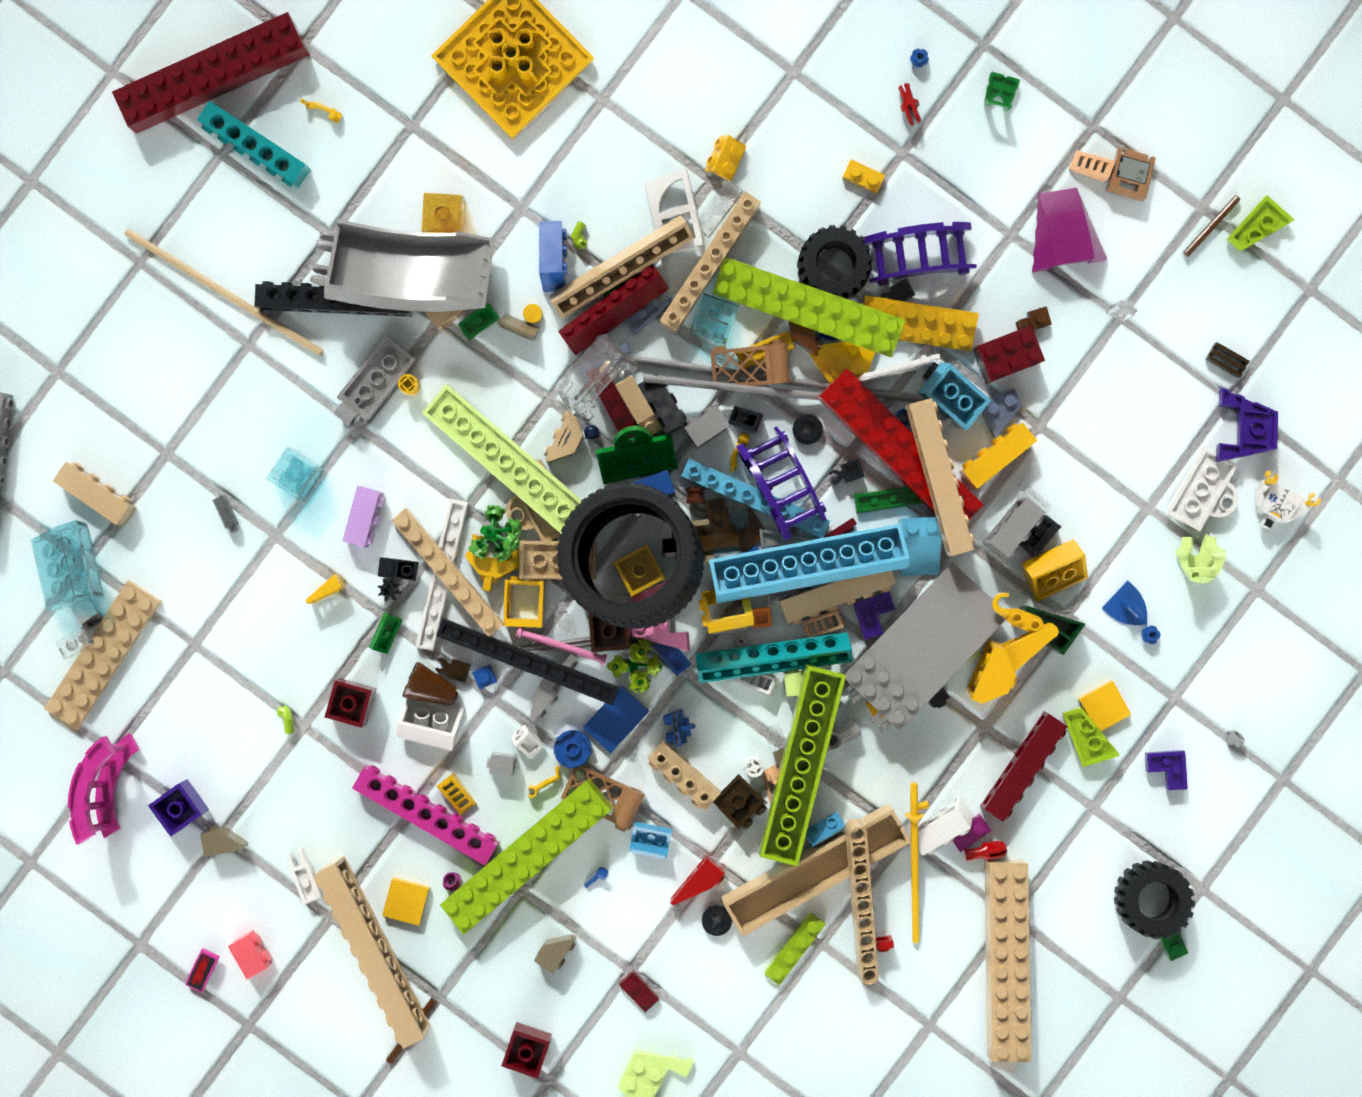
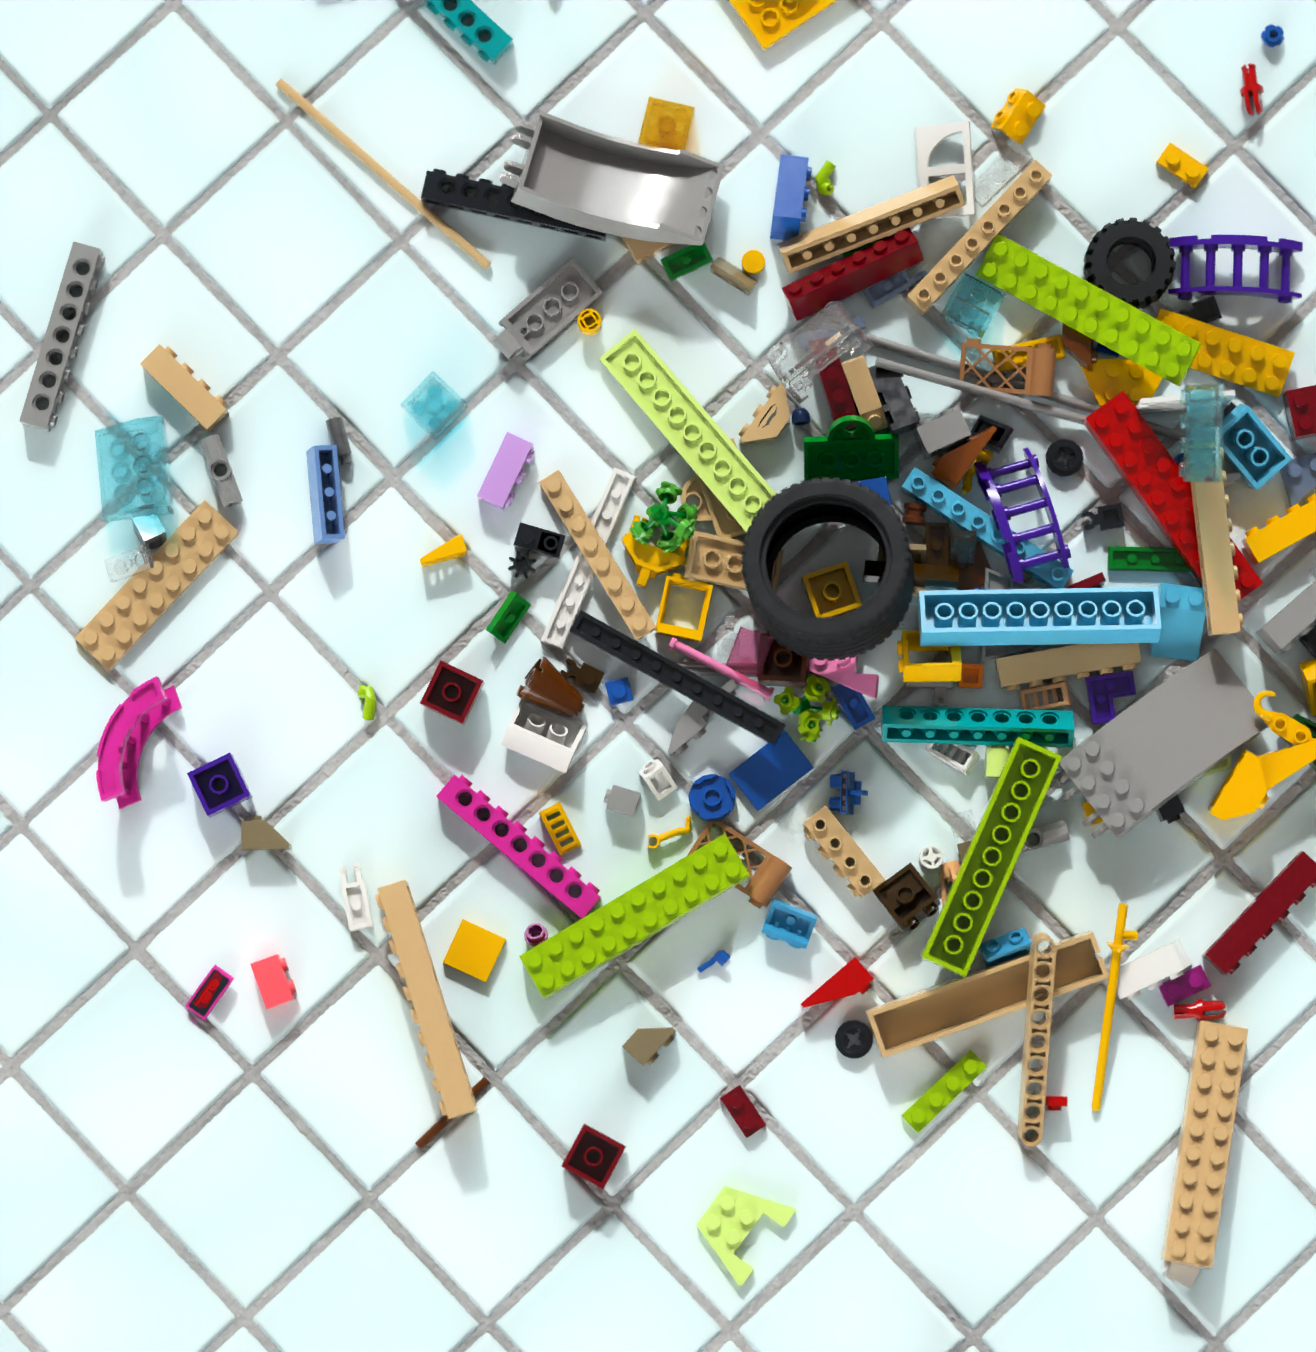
camera: 10 degrees right, 5 degrees down
none -> light grey piece [199,434,243,508]
none -> medium blue brick [306,445,345,544]
none -> clear pink piece [726,626,774,677]
none -> dark orange slope [931,426,997,490]
none -> clear light blue slope [1179,384,1224,482]

